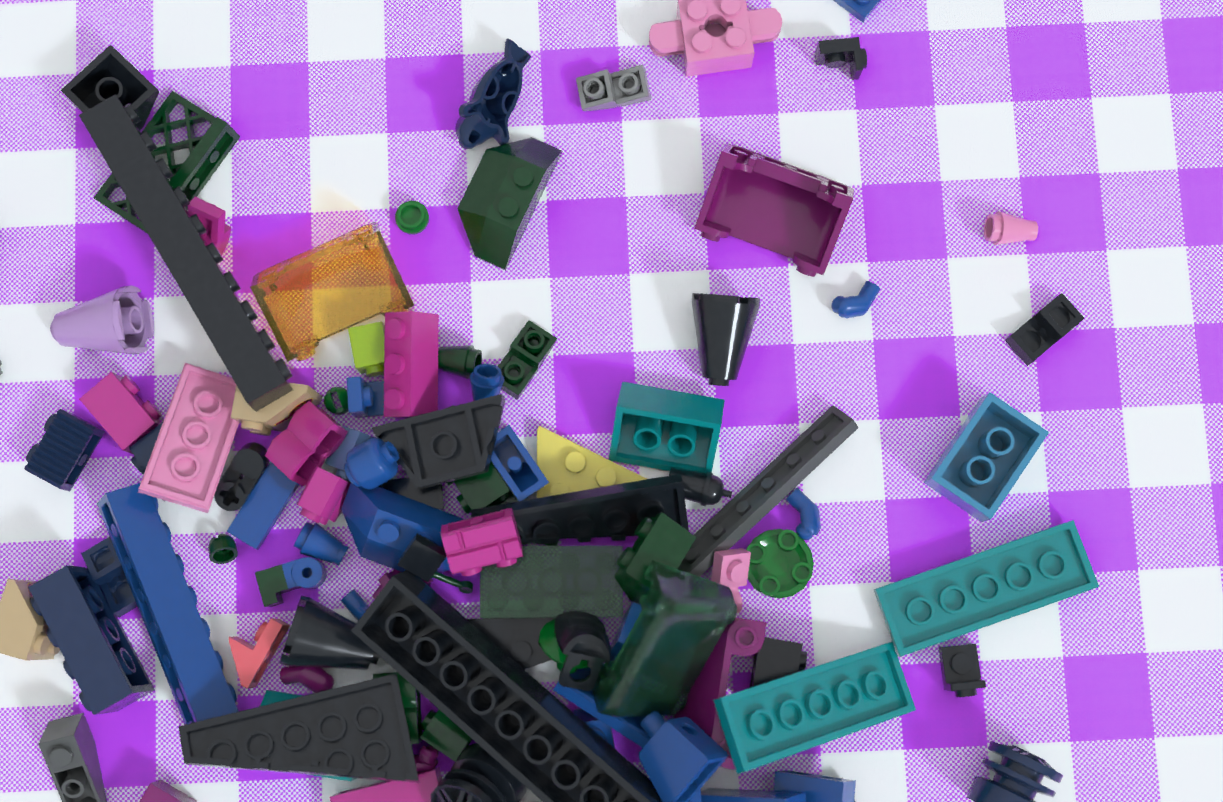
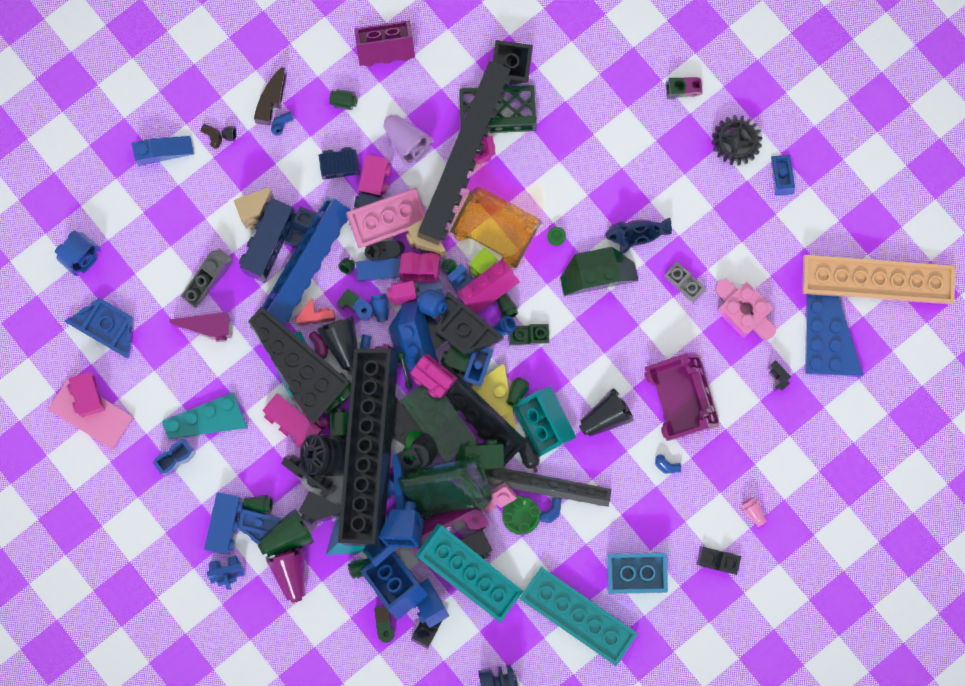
camera: 50 degrees right, 0 degrees up
black tile [397,533,447,582] -> none
black bracket [938,644,986,697] -> none
none -> dark green cone [506,377,529,407]

